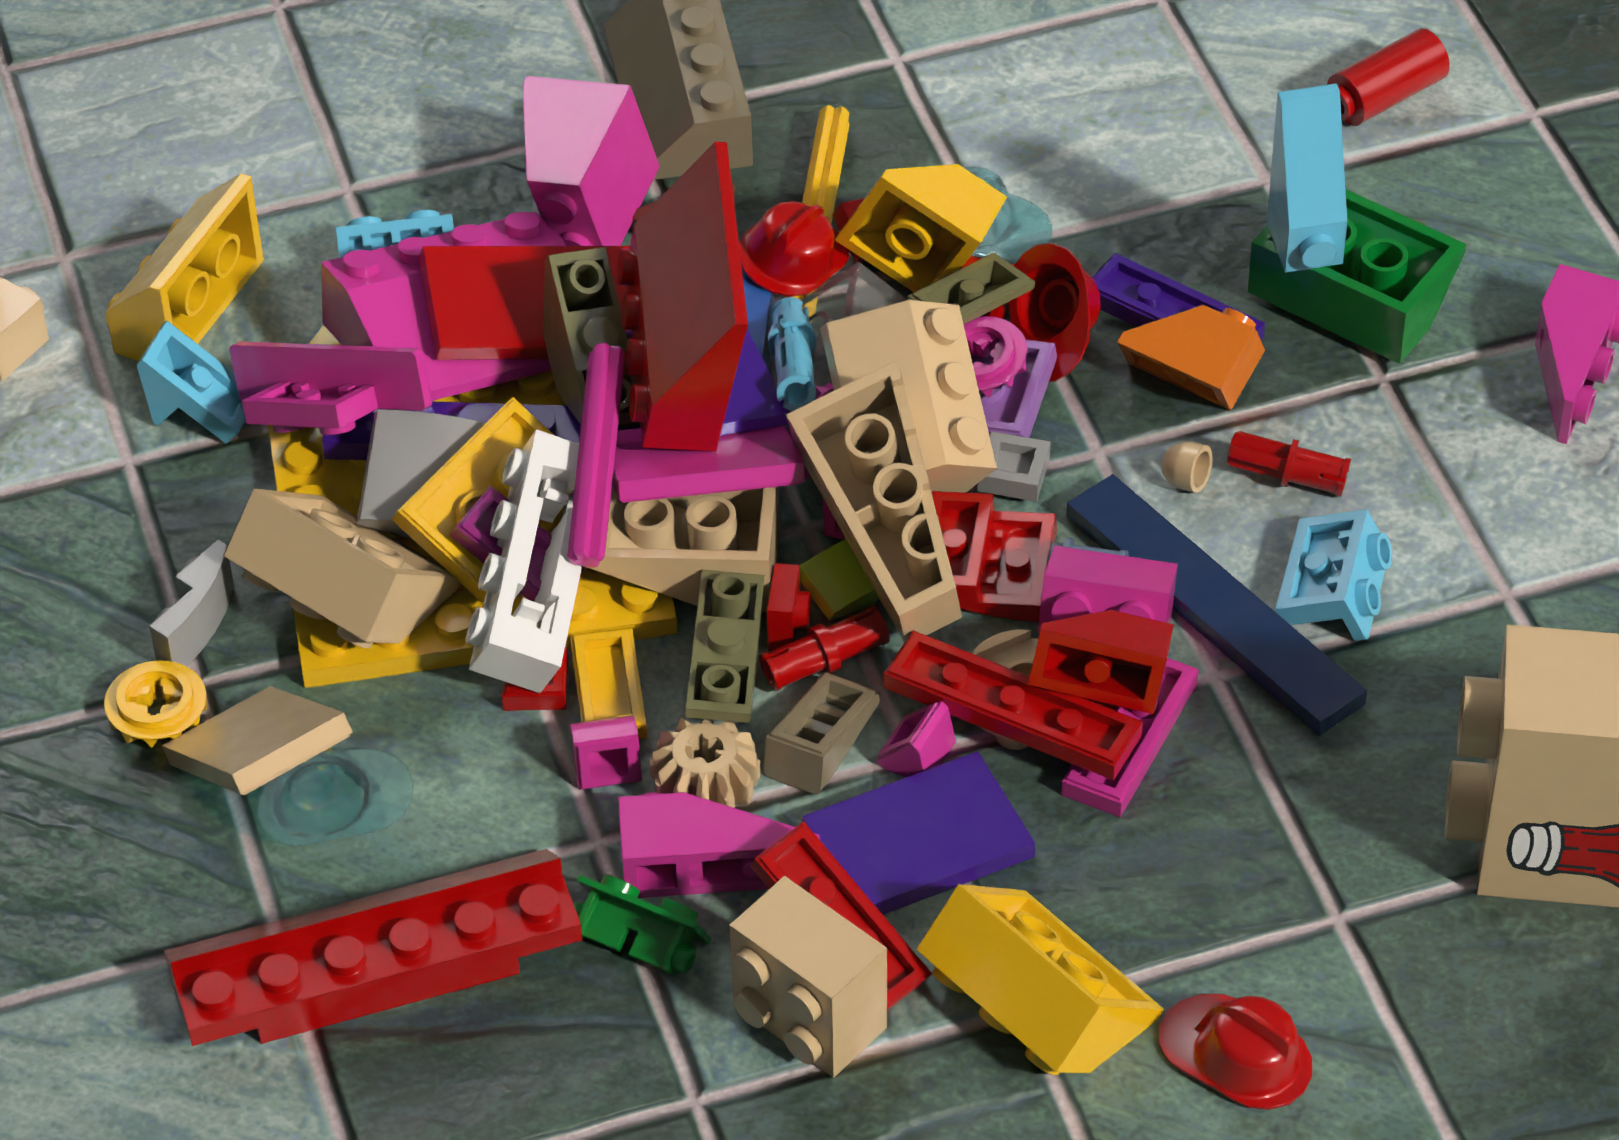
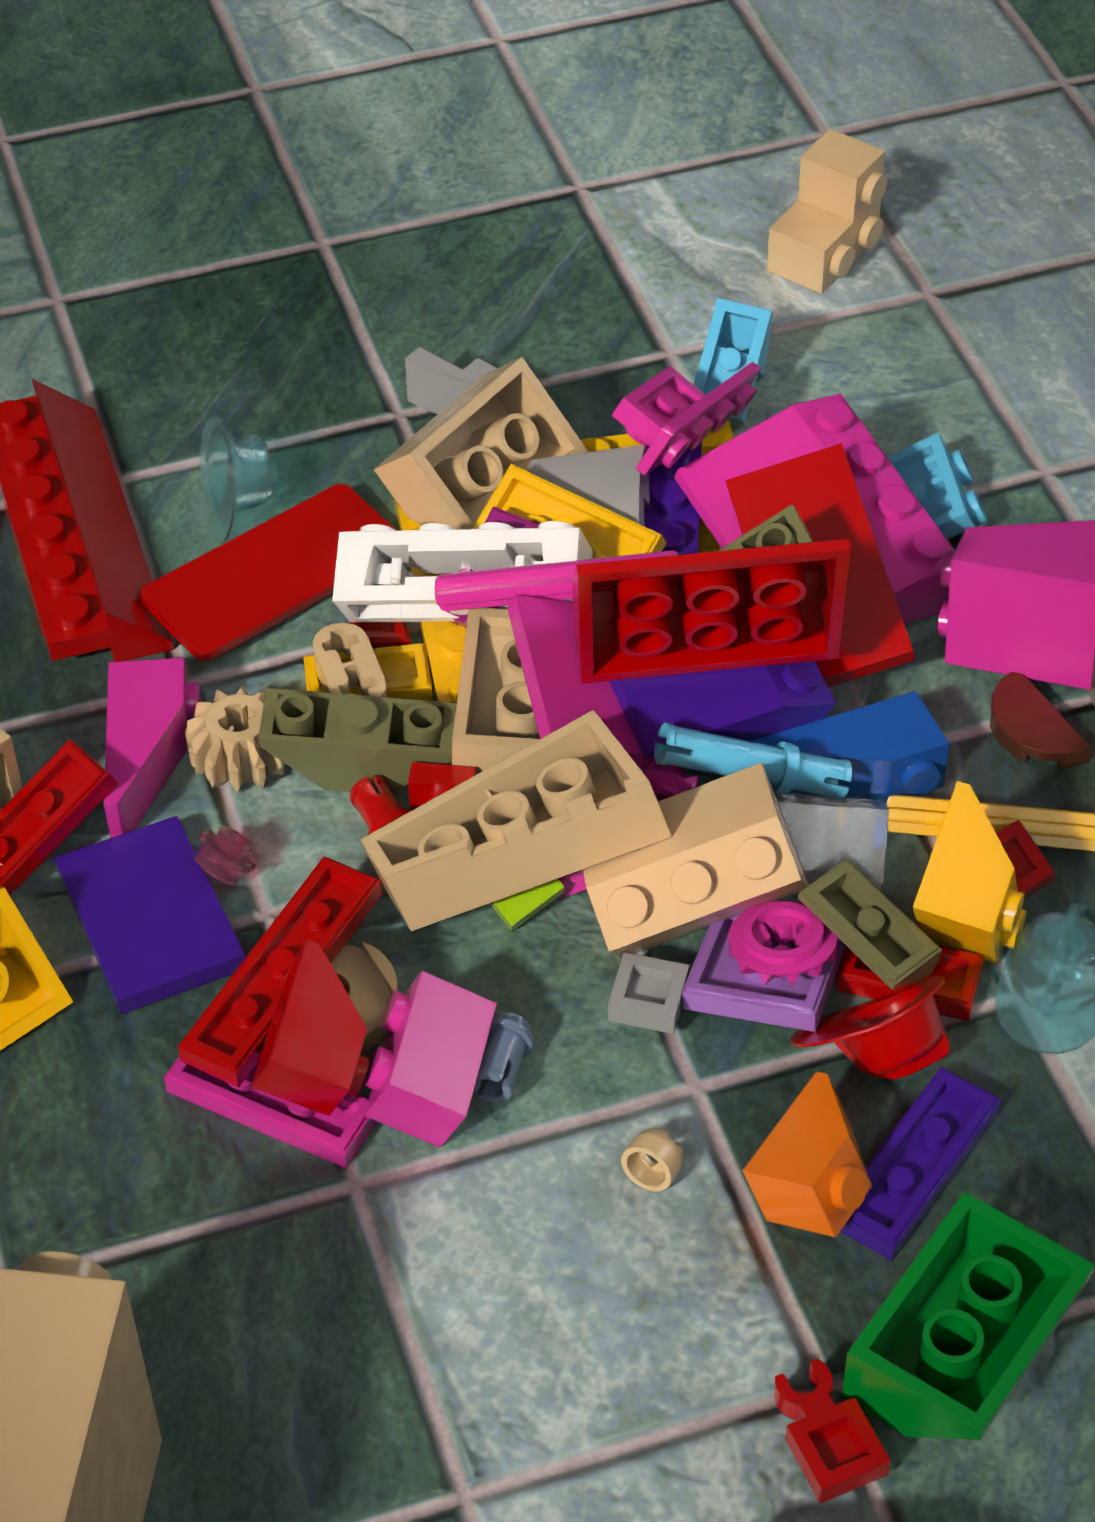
camera: 90 degrees right, 0 degrees up
yellow gear [104,660,208,748] -> none
yellow slope [106,173,264,361] -> none
tan tile [162,686,353,795] -> none
dark pink brick [570,715,642,790] -> none
green hinge [574,874,711,975] -> none
red piece [739,201,849,297] -> none
dark tan slope [763,672,881,794] -> none
dark pink slope [876,701,956,777] -> none
red slope [932,491,1057,622] -> none
dark blue tile [1066,474,1367,736] -> none
red axle [1227,431,1352,497] -> none
medium azure slope [1267,83,1347,273] -> none
medium azure bracket [1275,509,1392,641] -> none
none -> red piece [141,484,397,662]
none -> clear pink plate [194,826,256,885]
none -> tan beam [313,622,387,697]
none -> red plate [774,1359,891,1504]

